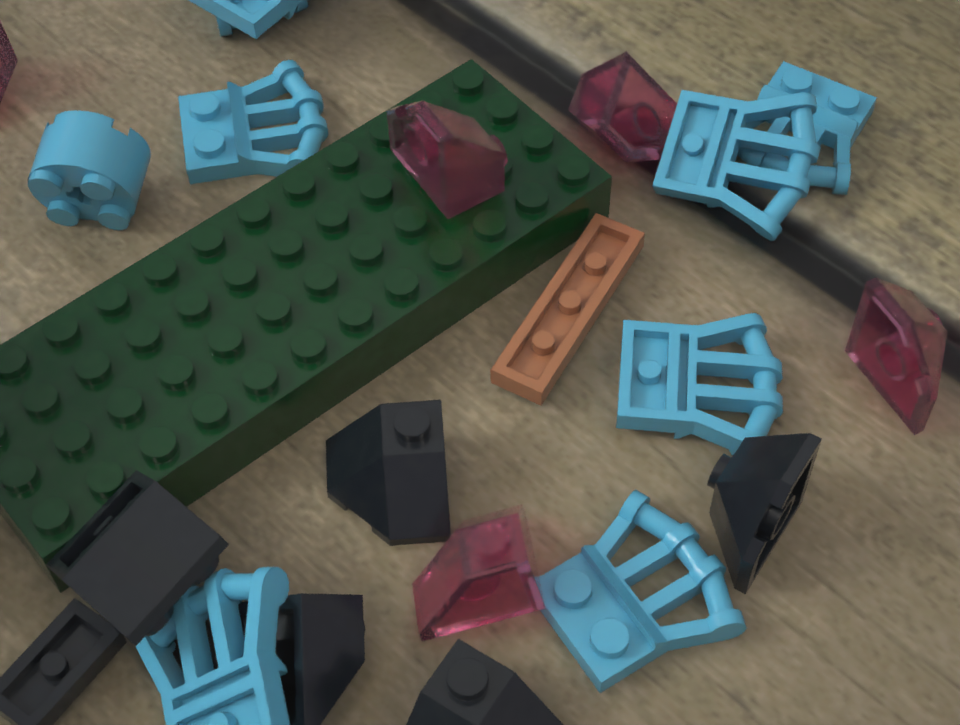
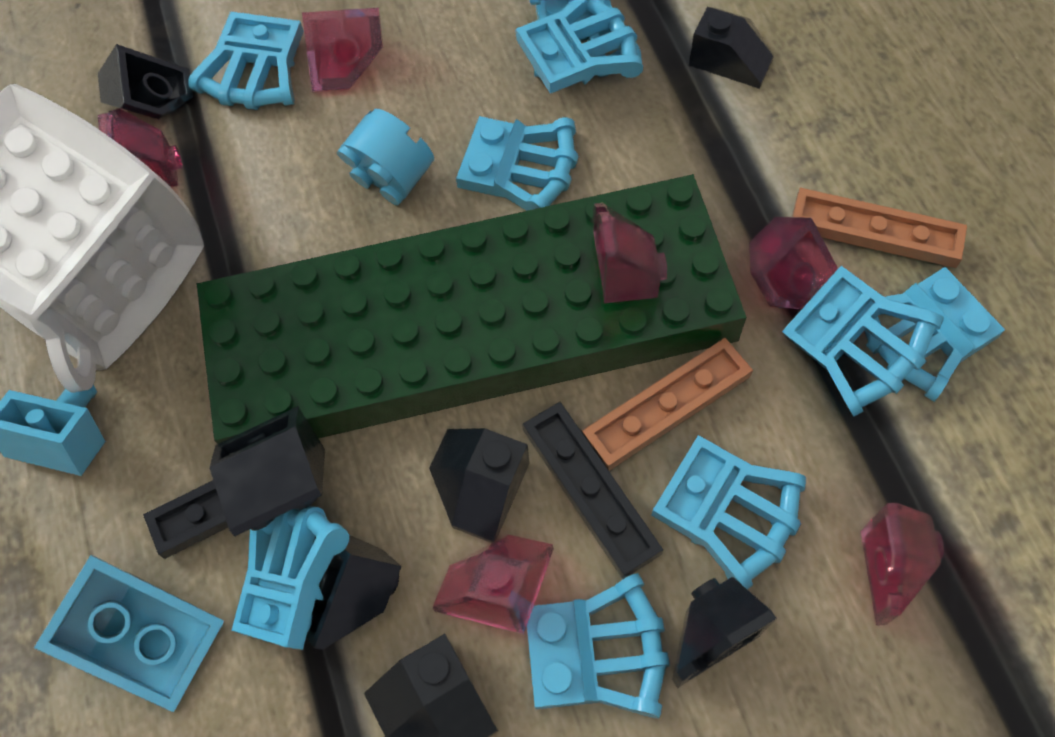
camera: 30 degrees right, 10 degrees up
none -> black plate [522,402,663,579]
none -> nougat plate [789,188,967,268]

